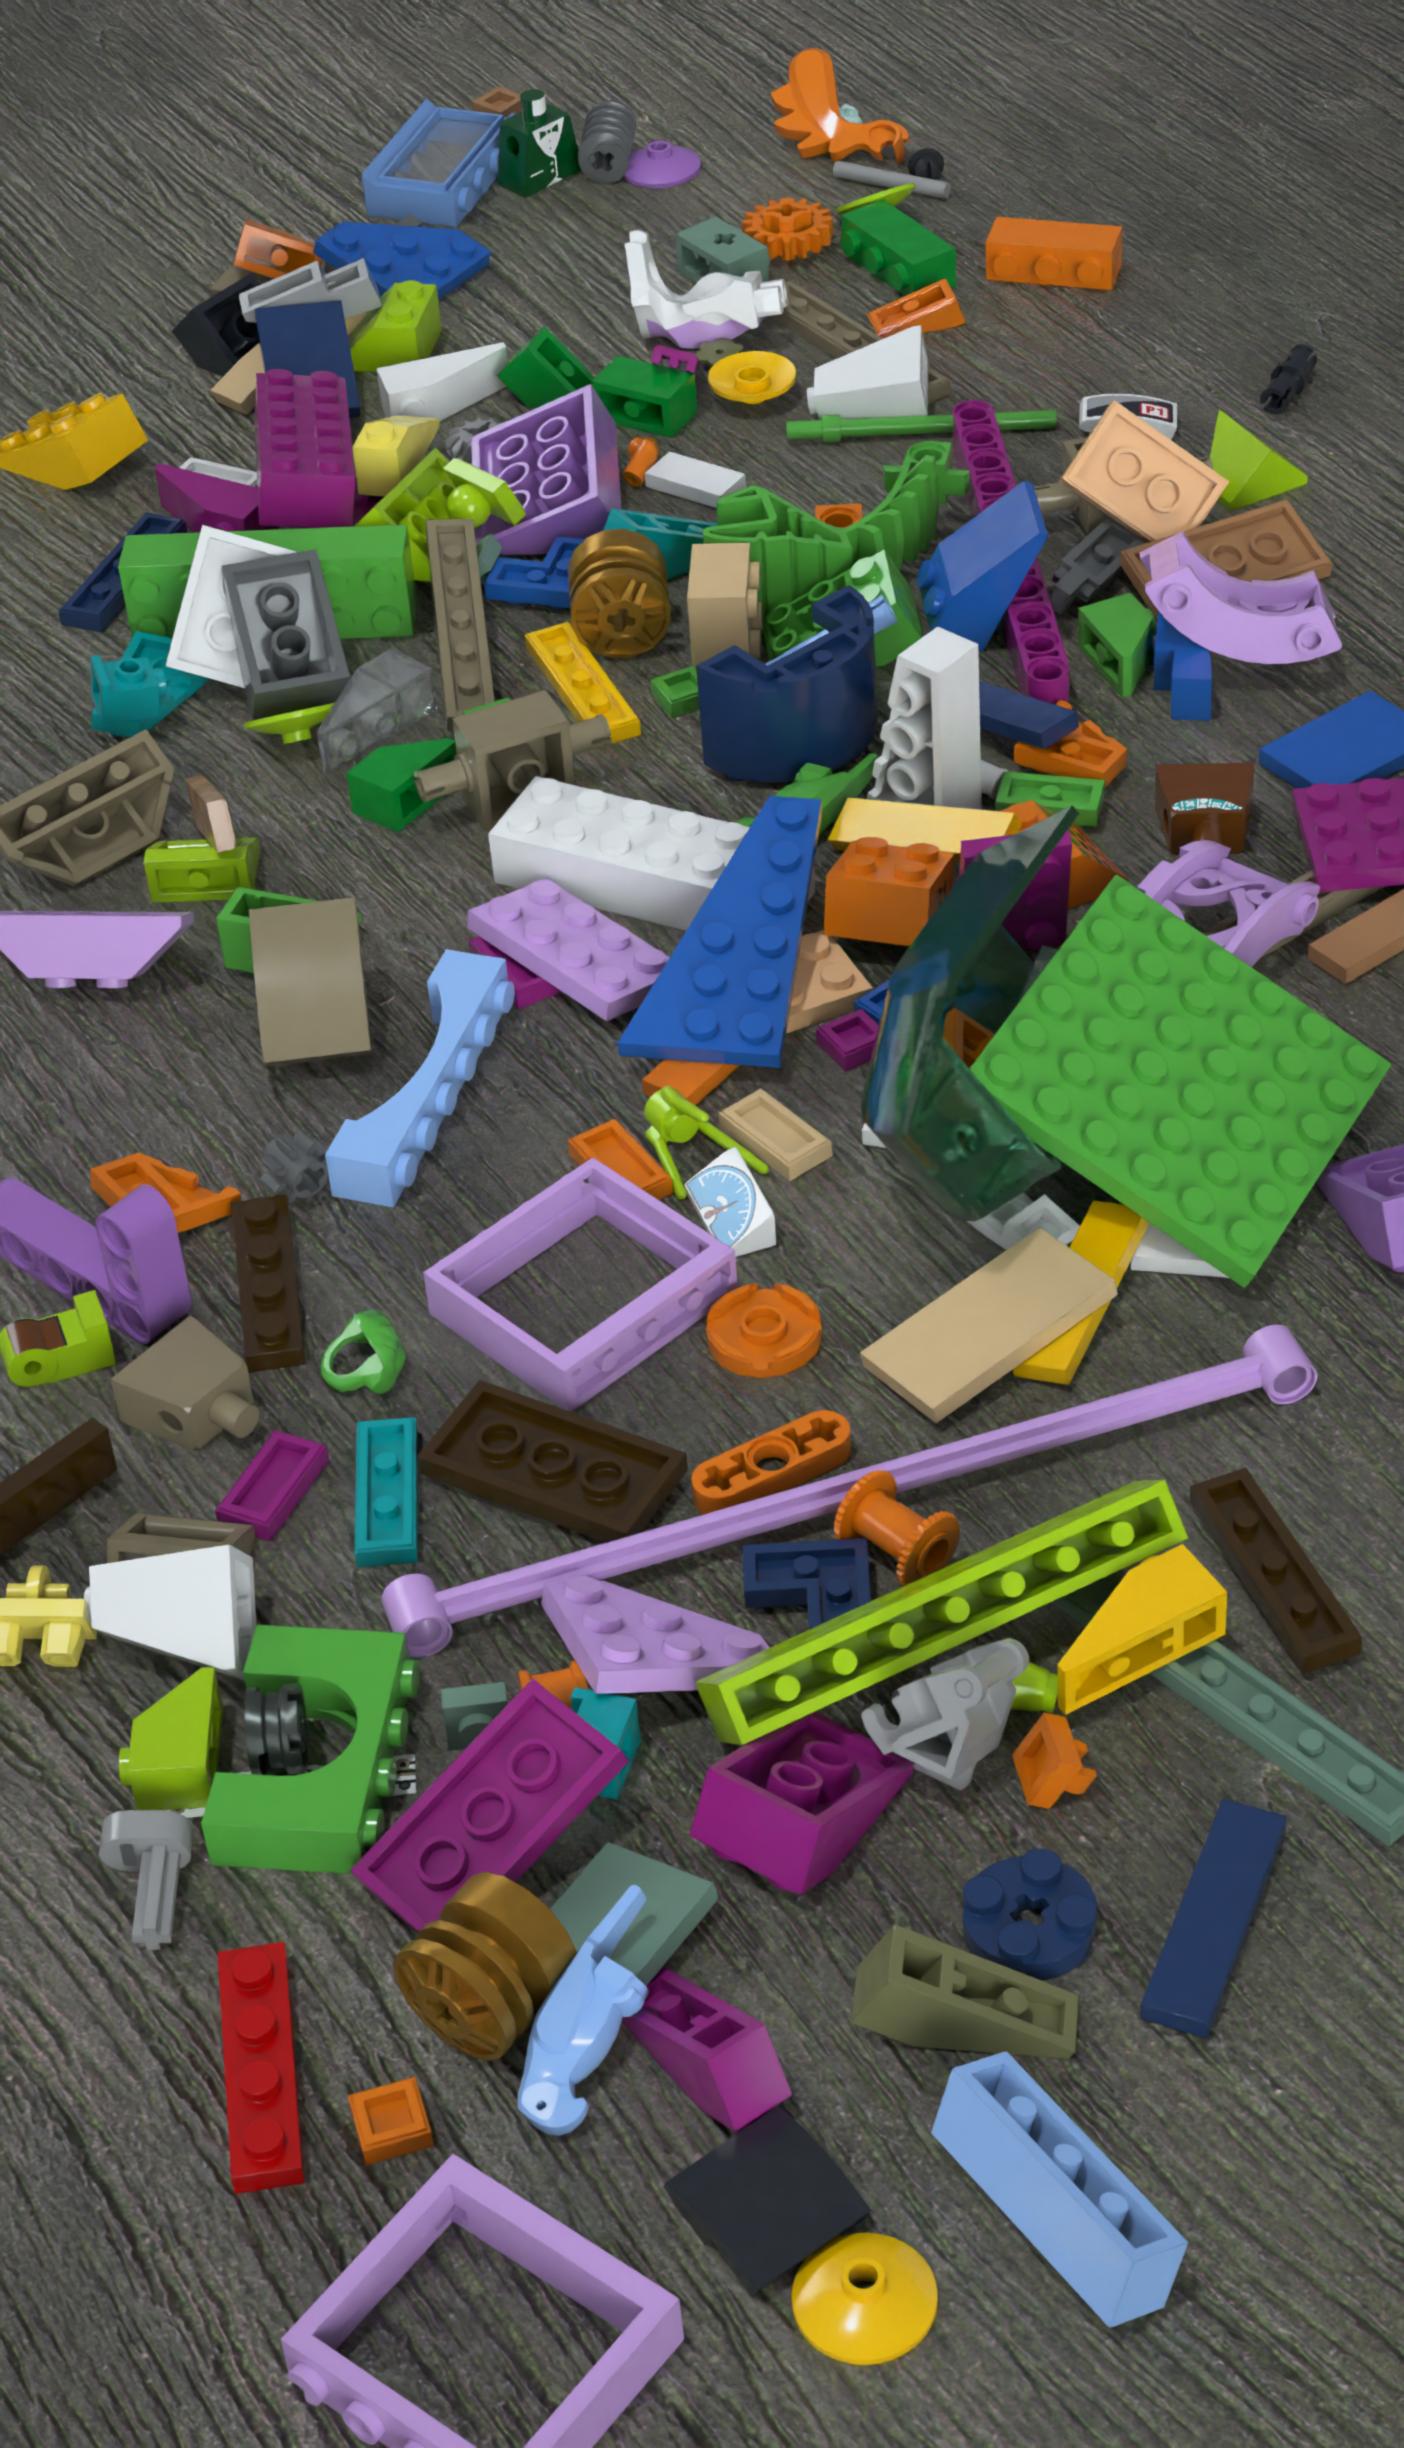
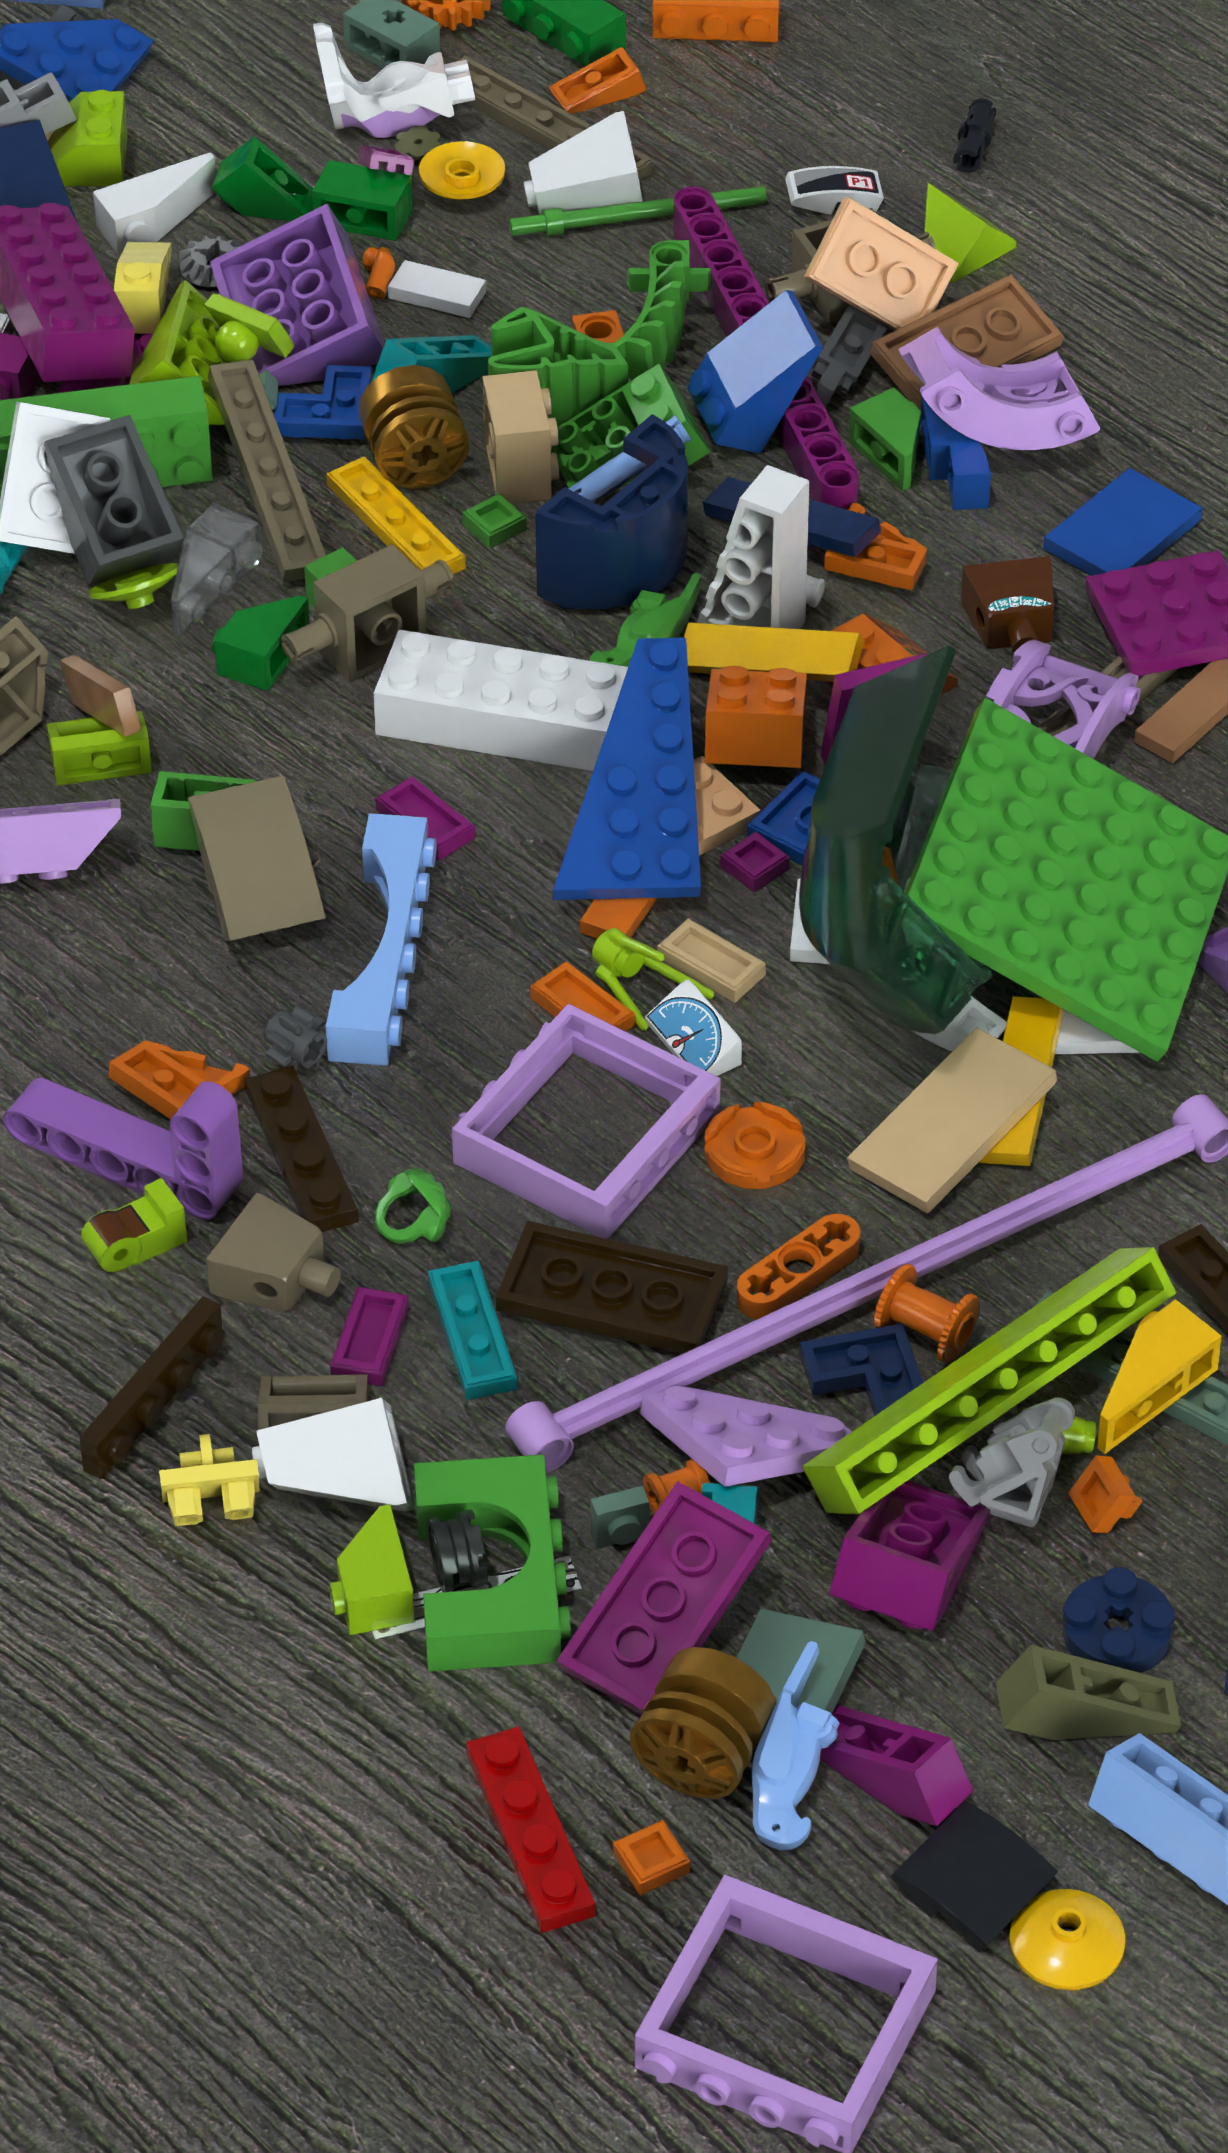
camera: 15 degrees left, 5 degrees up
light grey piece [99,1810,194,1950] -> none
lavender plate [467,878,670,1021] -> none
bright green plate [995,772,1105,827] -> none

